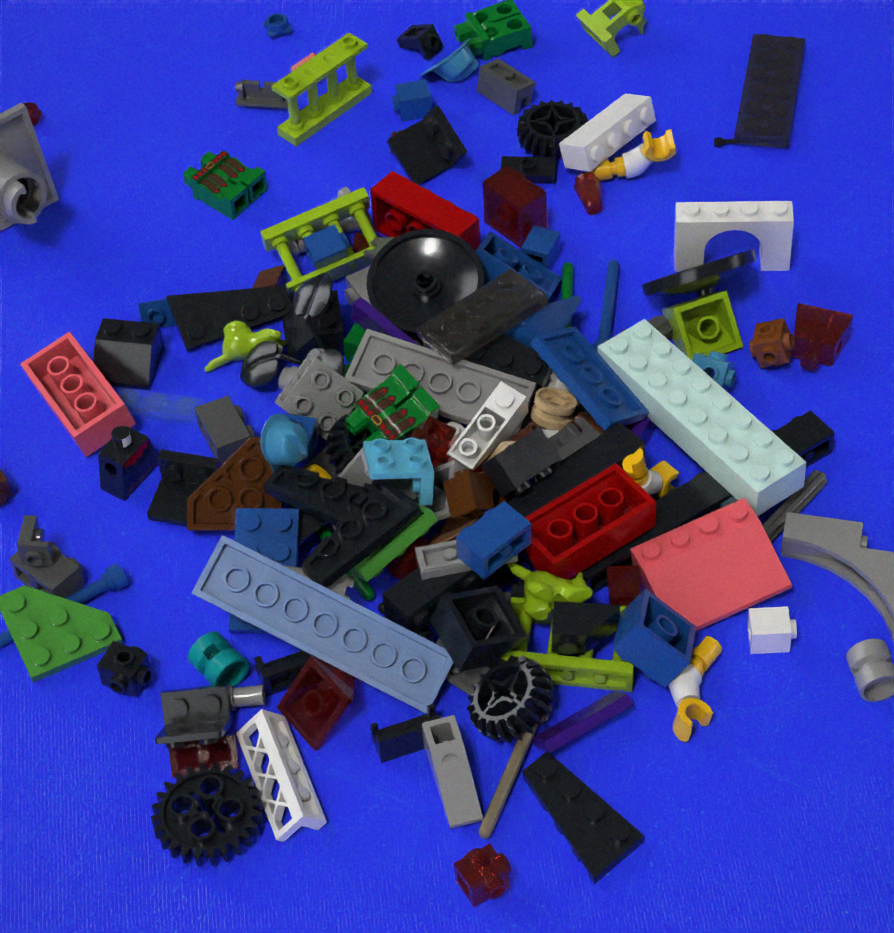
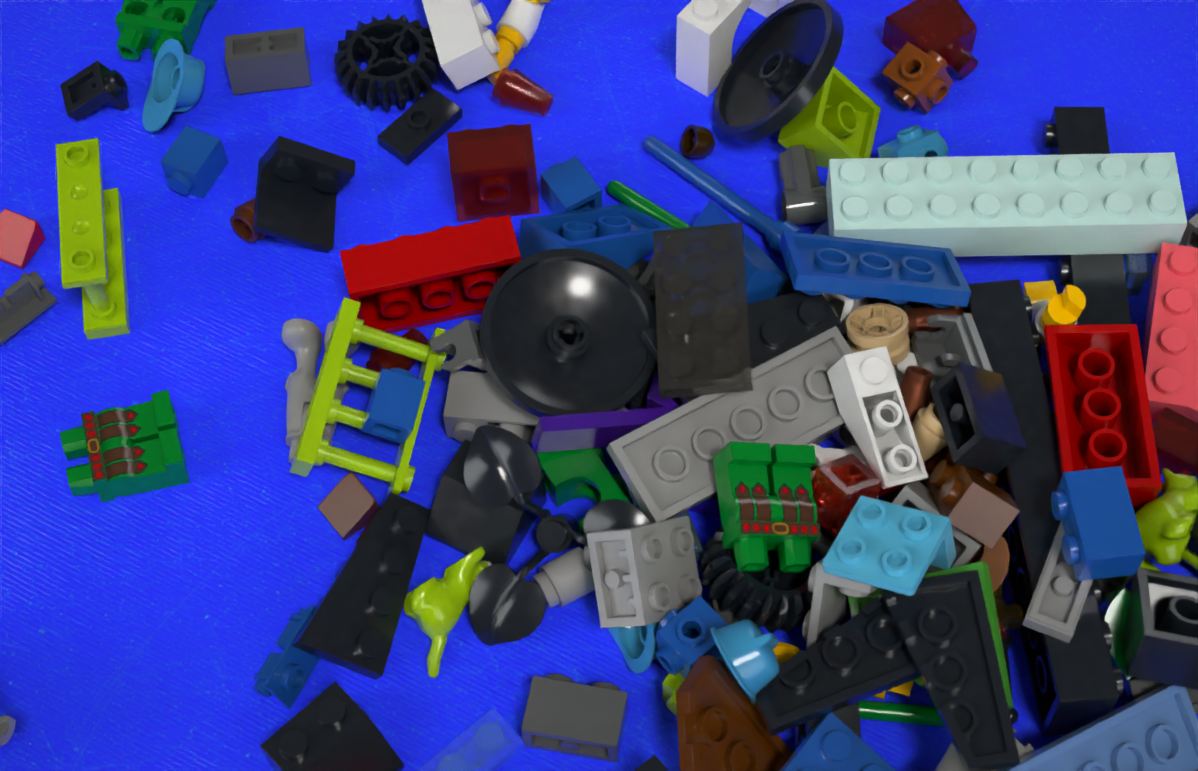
camera: 55 degrees left, 10 degrees up
none -> dark brown hinge [681,124,715,159]

